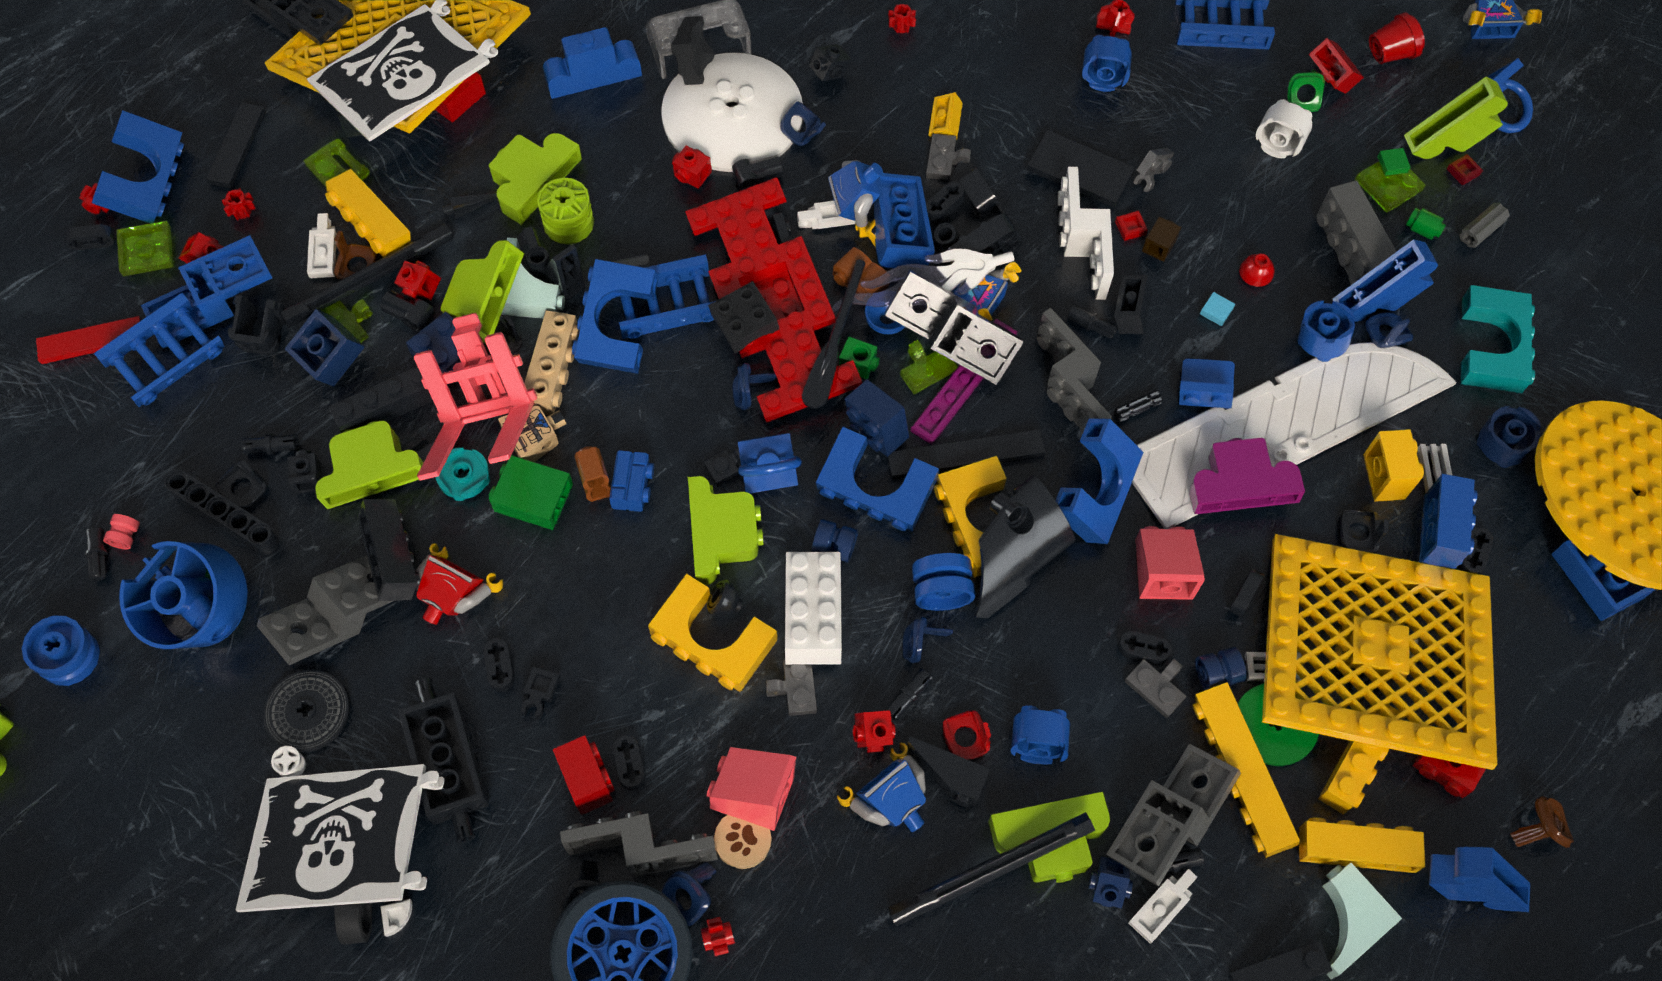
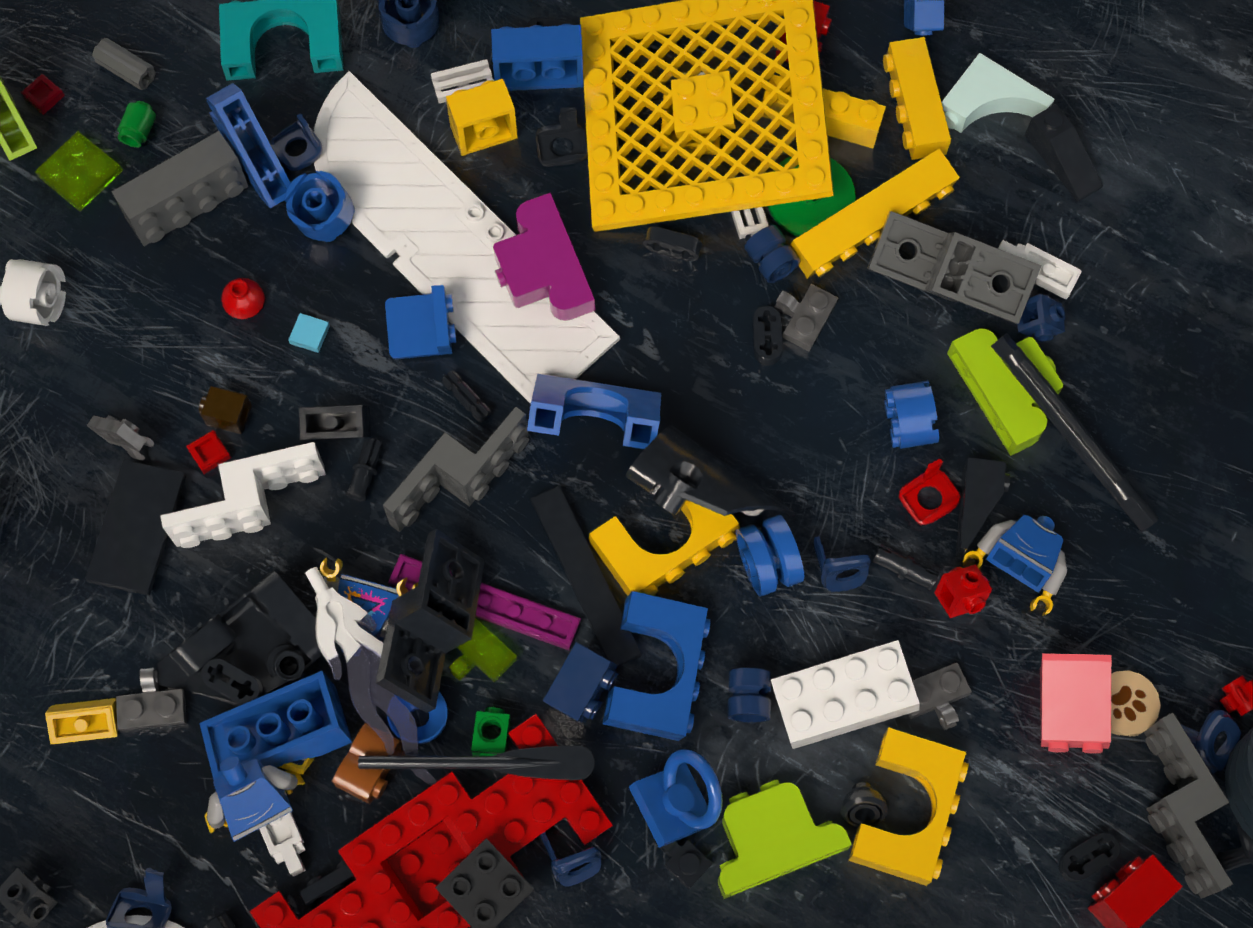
camera: 105 degrees left, 5 degrees up
coral slope [1135,526,1205,600] -> none
green tile [1378,148,1411,176] -> none

